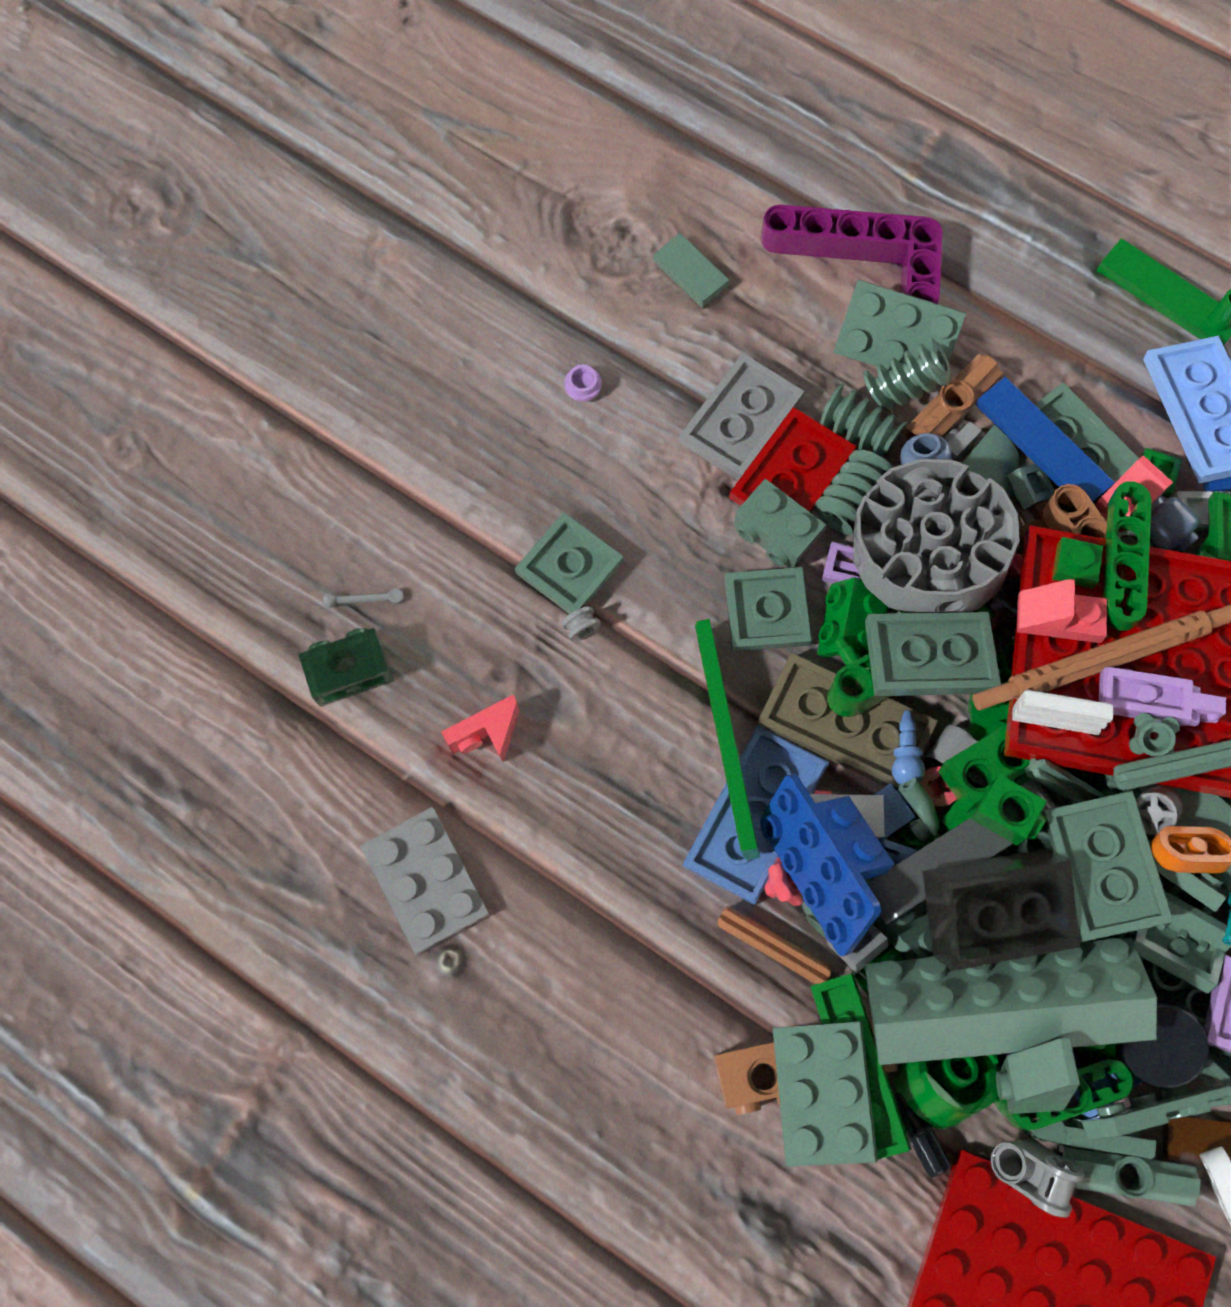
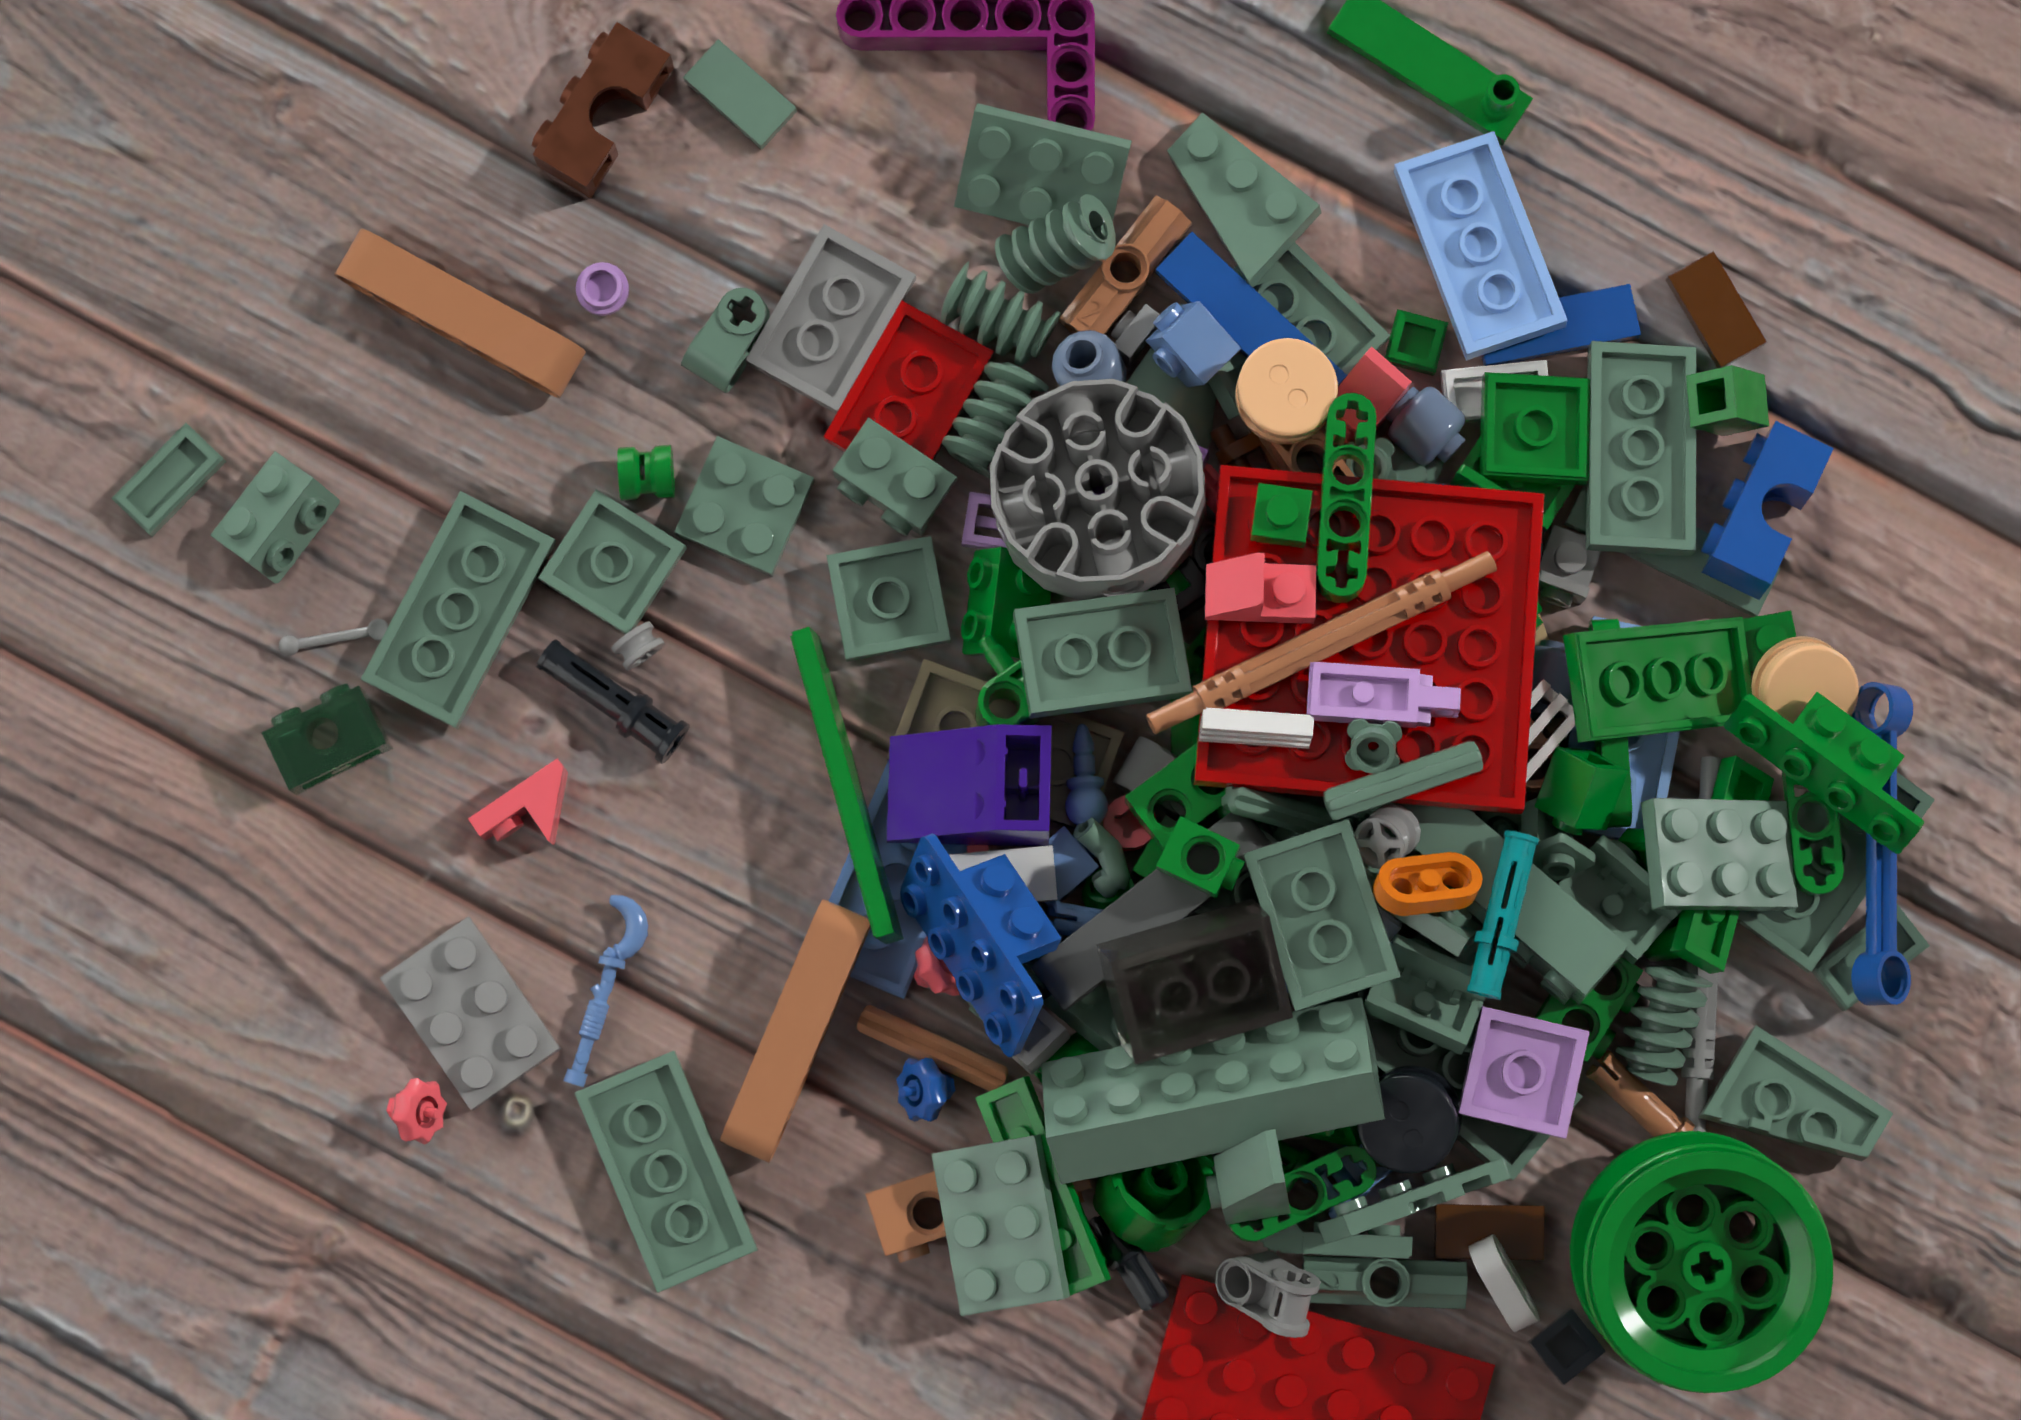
camera: 10 degrees left, 10 degrees up
none -> sand green tile [111,423,227,537]
none -> sand green bracket [210,451,340,584]
none -> nougat beam [334,229,586,399]
none -> sand green plate [361,491,556,730]
none -> coral piece [386,1078,447,1145]
none -> copper arch [532,22,674,198]
none -> black pin [536,639,690,764]
none -> medium blue piece [563,895,648,1087]
none -> sand green plate [575,1050,758,1293]
none -> green wheel [617,445,675,501]
none -> sand green plate [674,436,815,577]
none -> sand green piece [681,288,770,393]
none -> nougat beam [720,899,871,1163]
none -> dark purple slope [887,724,1052,846]
none -> blue piece [896,1057,955,1122]
none -> medium blue brick [1146,301,1241,388]
none -> sand green wing [1167,113,1322,287]
none -> light nougat head [1235,338,1338,444]

